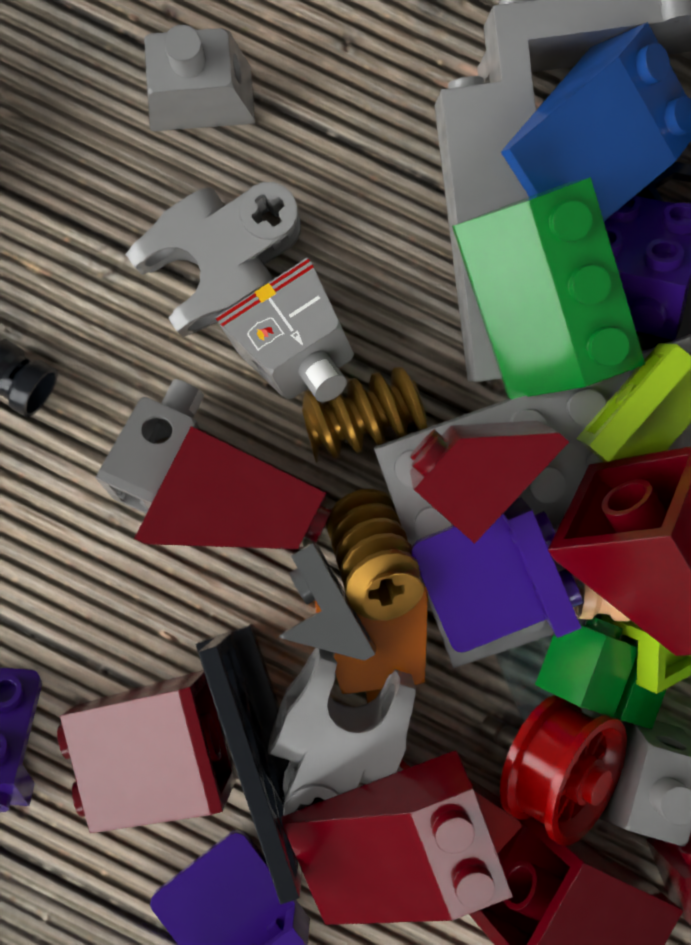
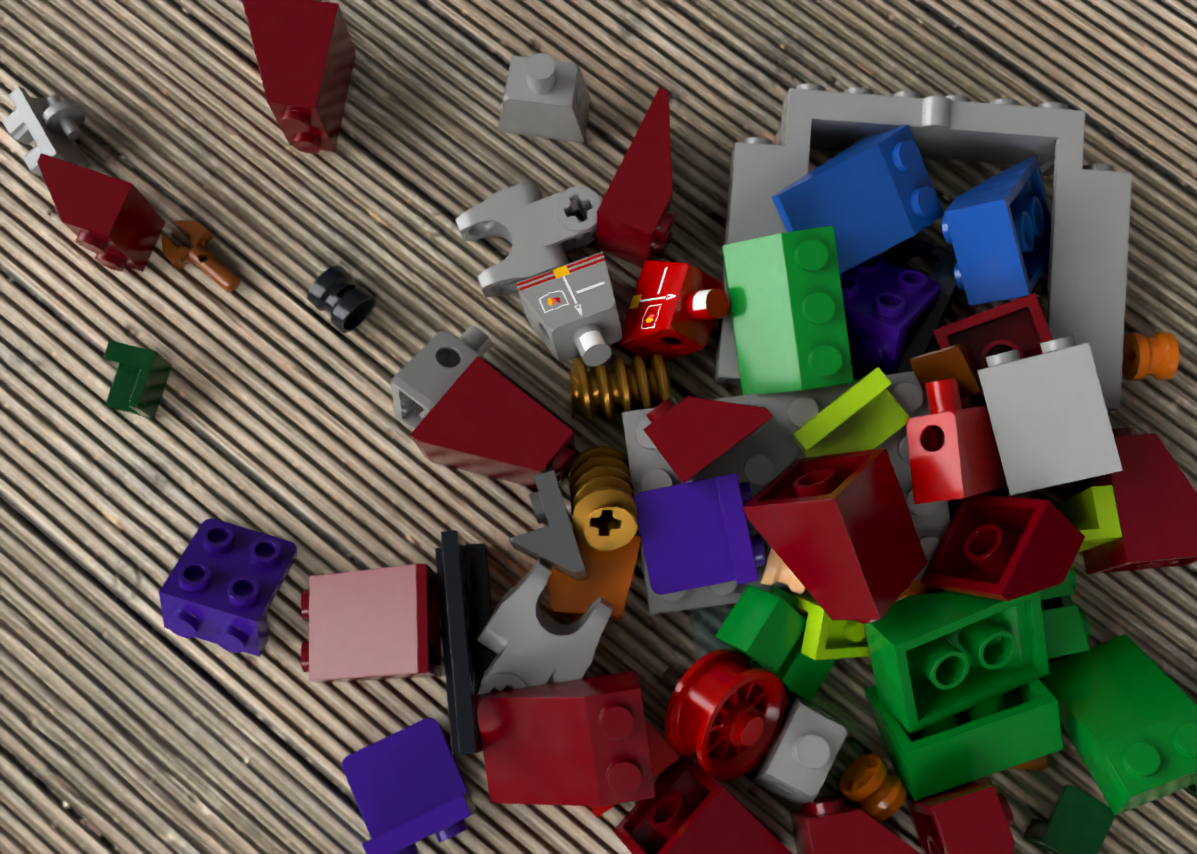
camera: 15 degrees right, 10 degrees down
none -> dark red slope [597,87,676,268]
none -> red torso [618,260,729,362]

